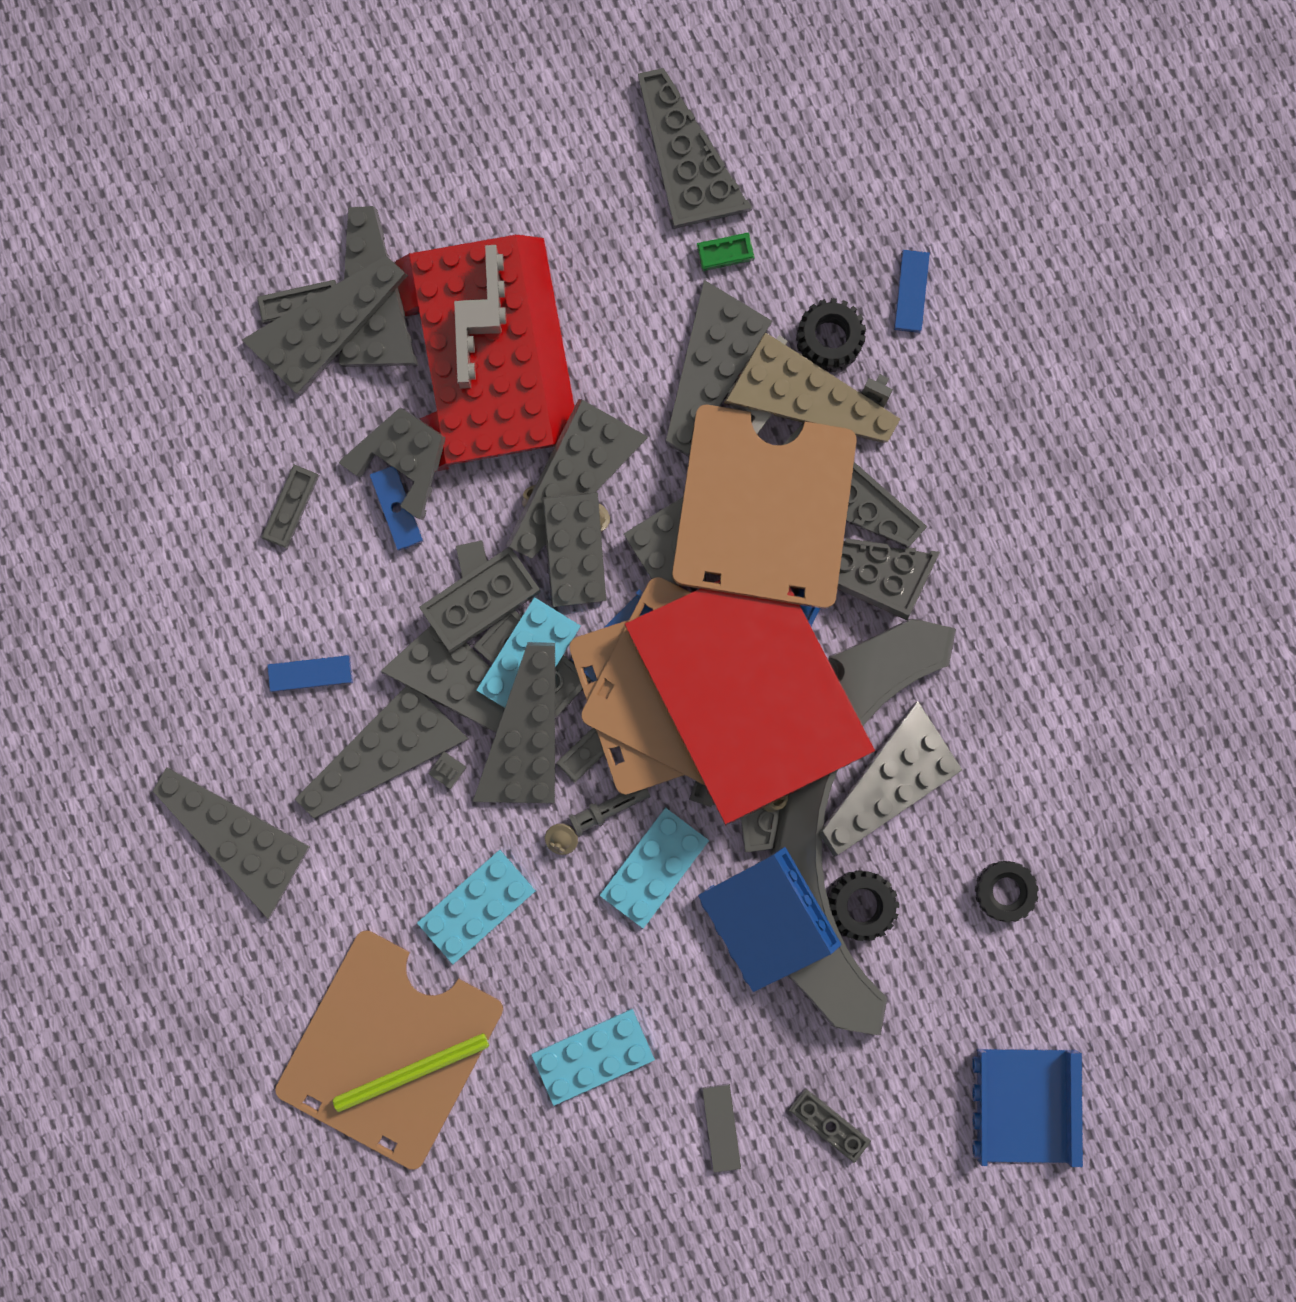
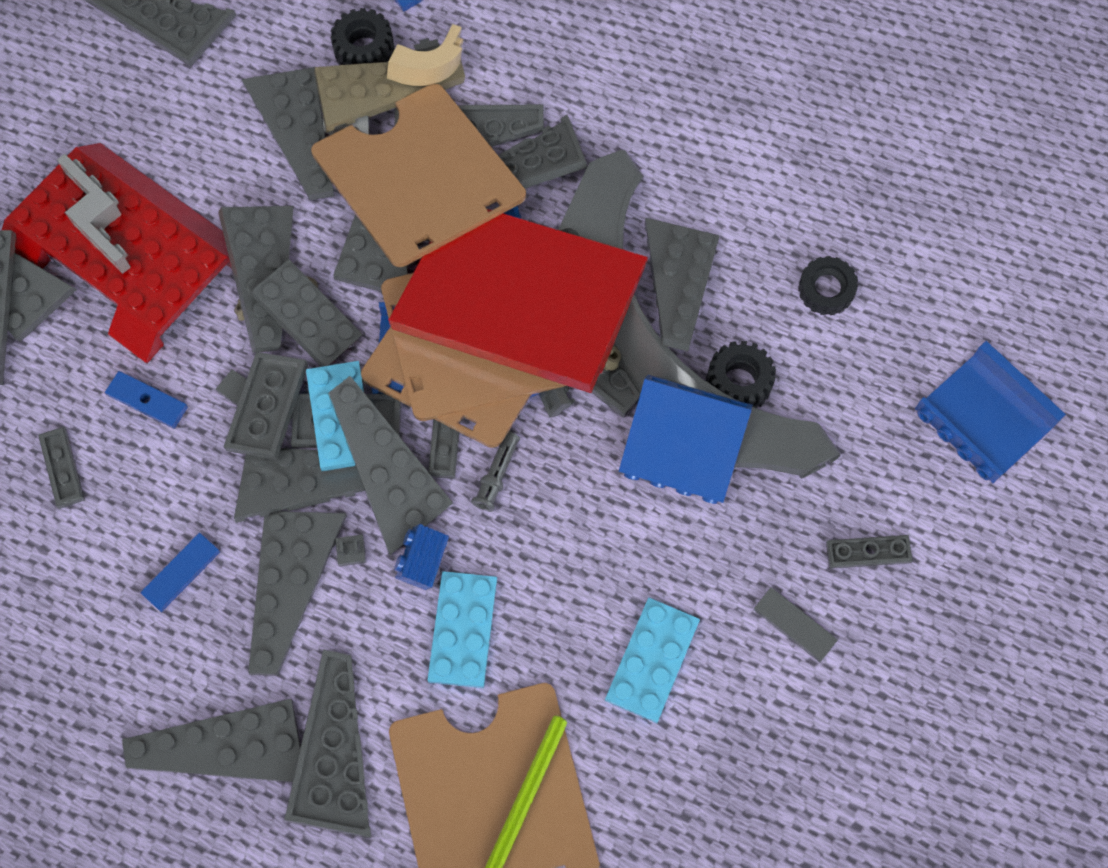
camera: 40 degrees left, 15 degrees down
dark grey wing [339,408,446,520] -> none
dark tan hat [545,823,578,855] -> none
medium azure plate [600,807,709,929] -> none
green plate [696,232,755,271] -> none
none -> dark grey wing [284,649,371,839]
none -> tan arch [387,24,463,86]
none -> blue brick [394,524,449,590]

